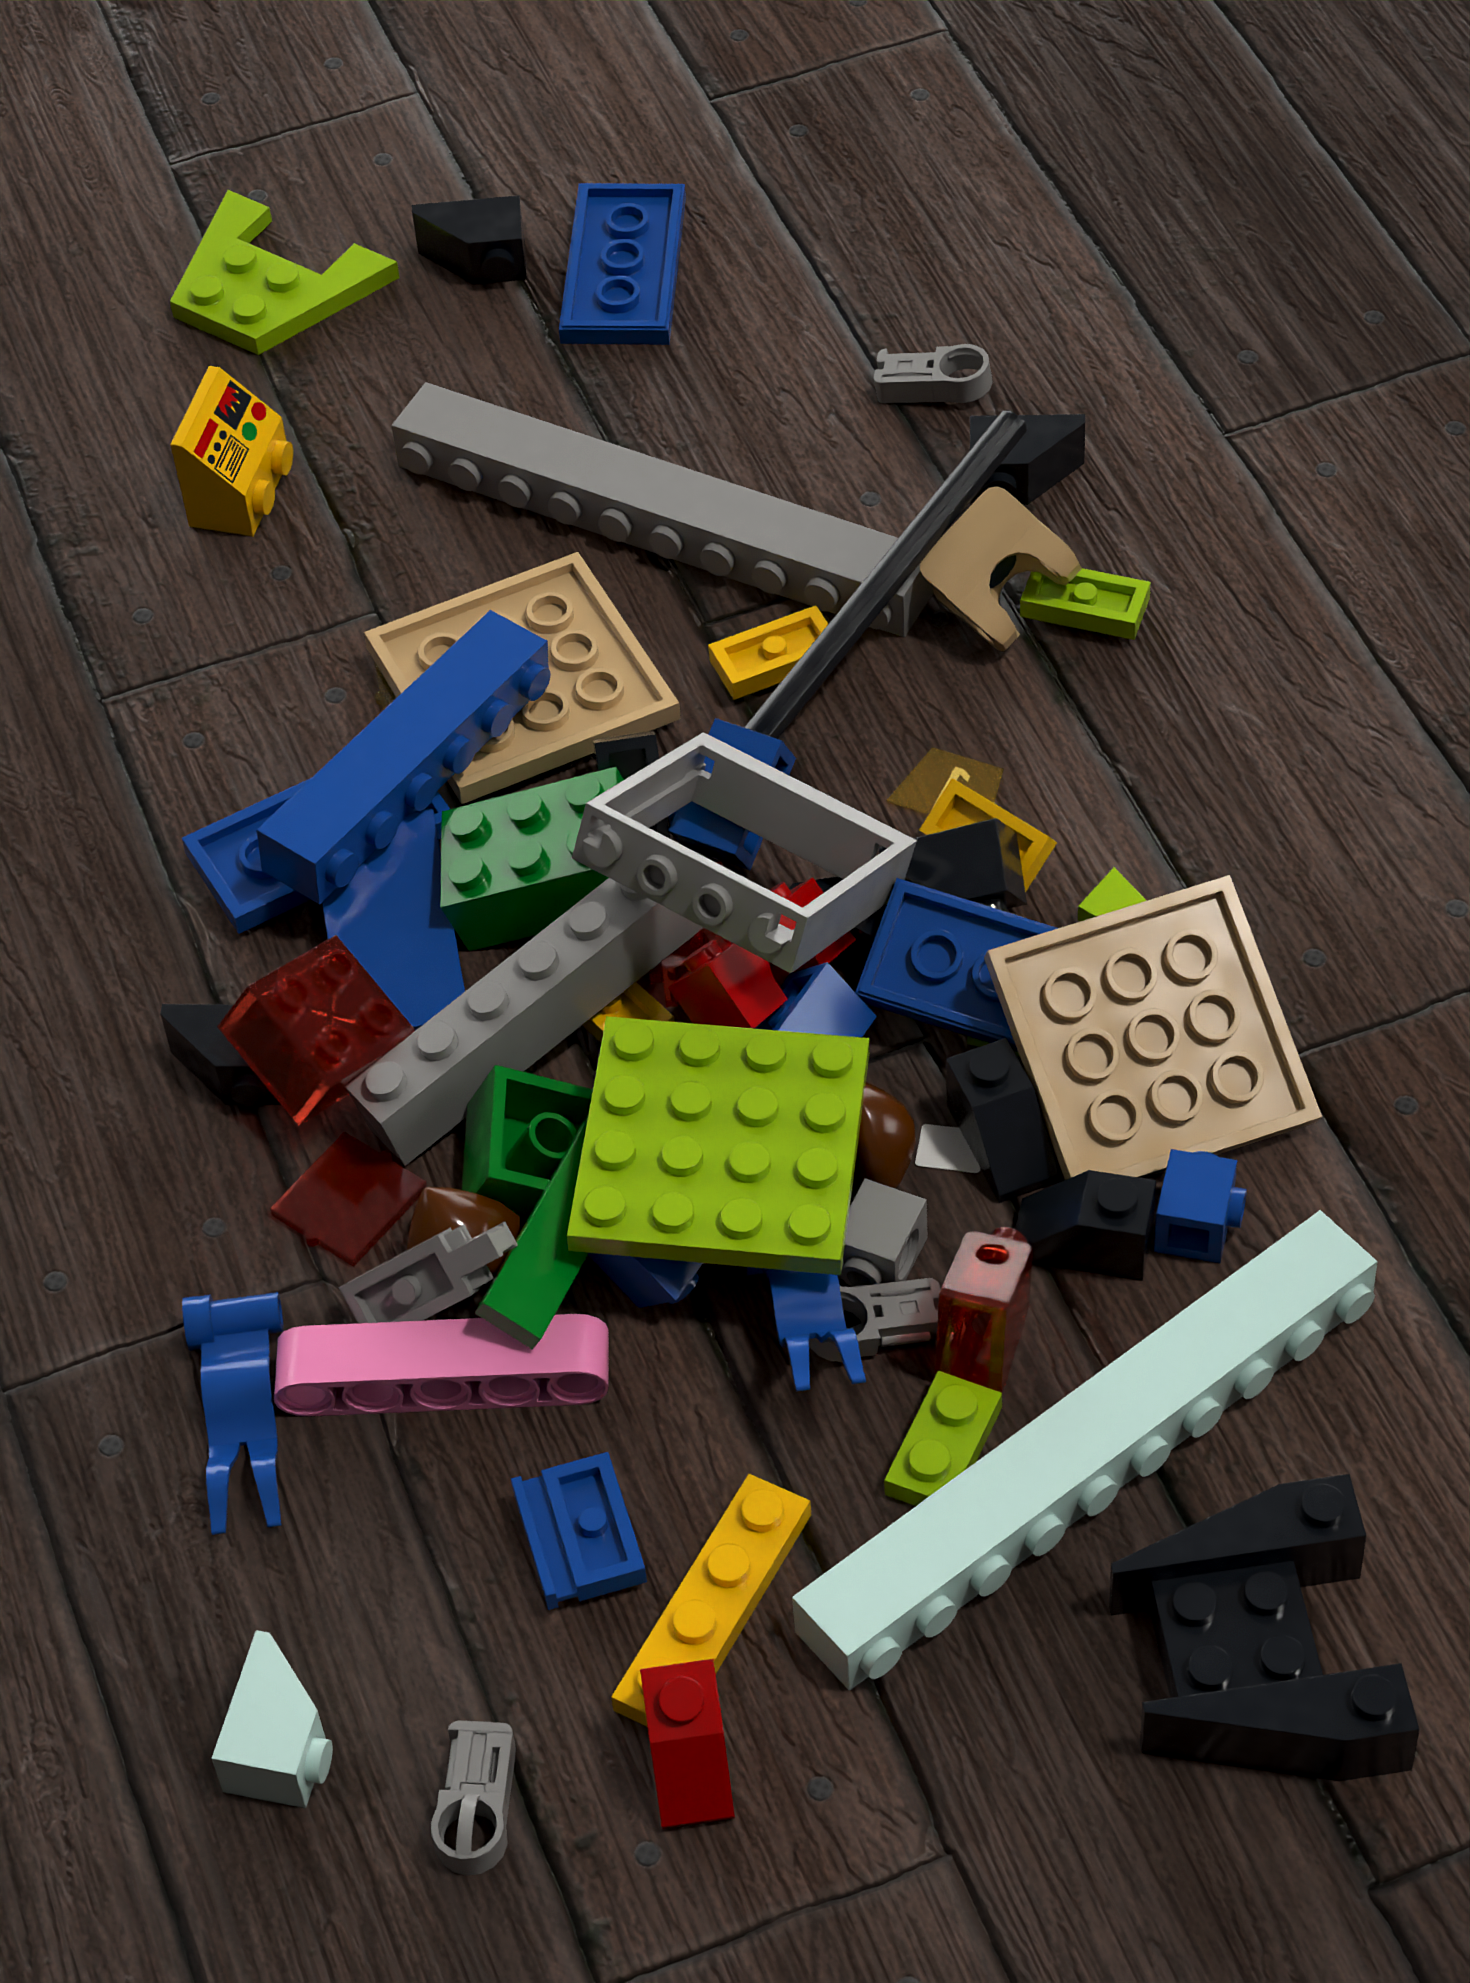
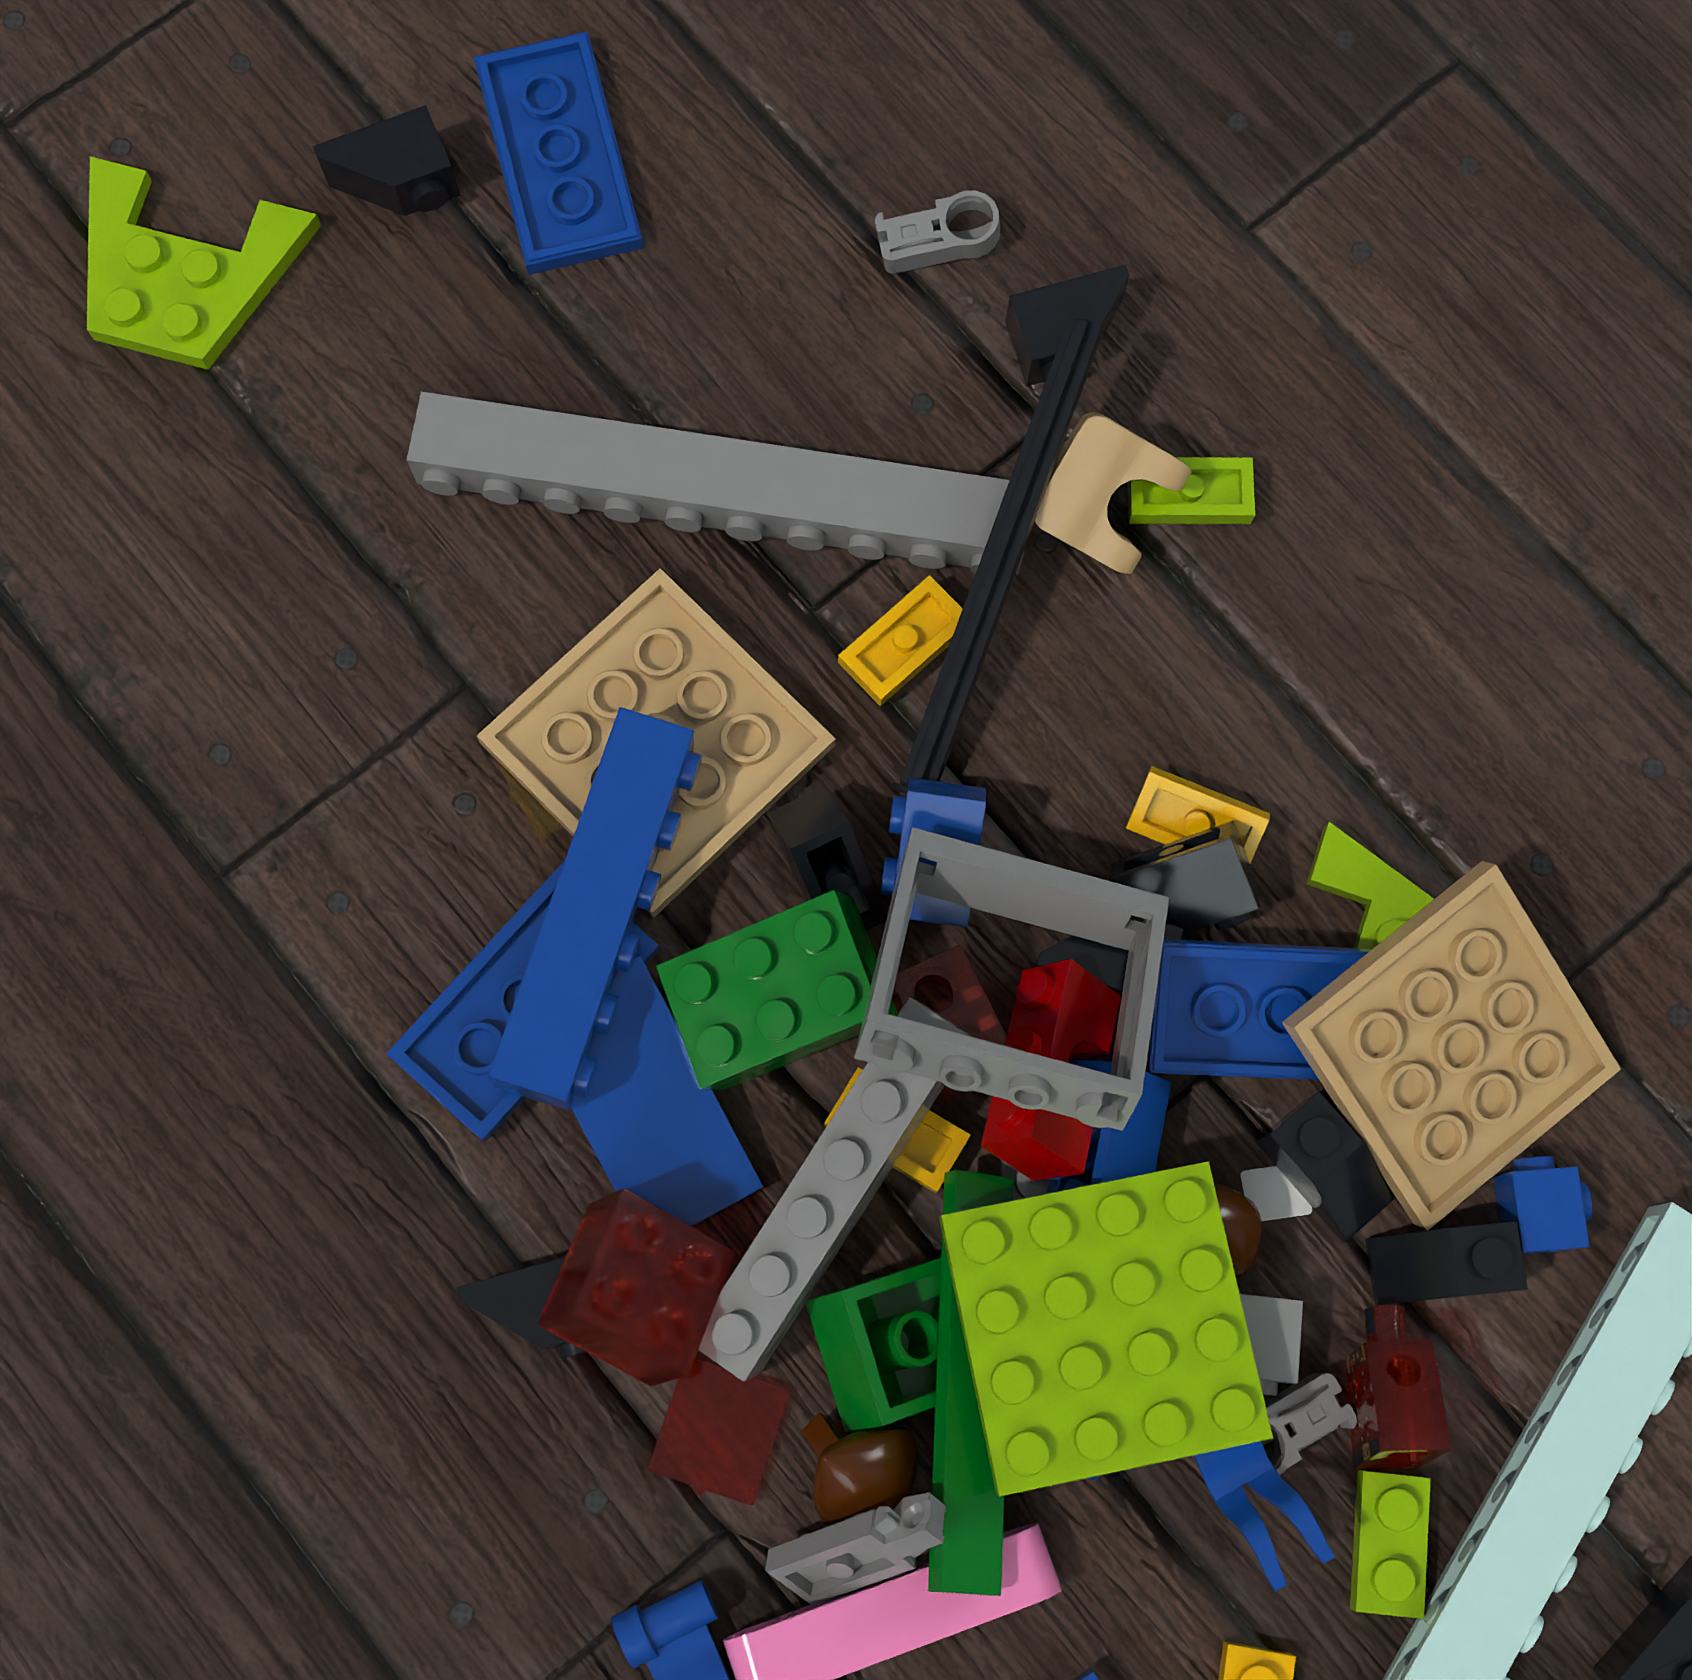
camera: 25 degrees left, 25 degrees up
yellow slope [170,366,293,536] -> none
clear yellow sticker [886,747,1004,814] -> none

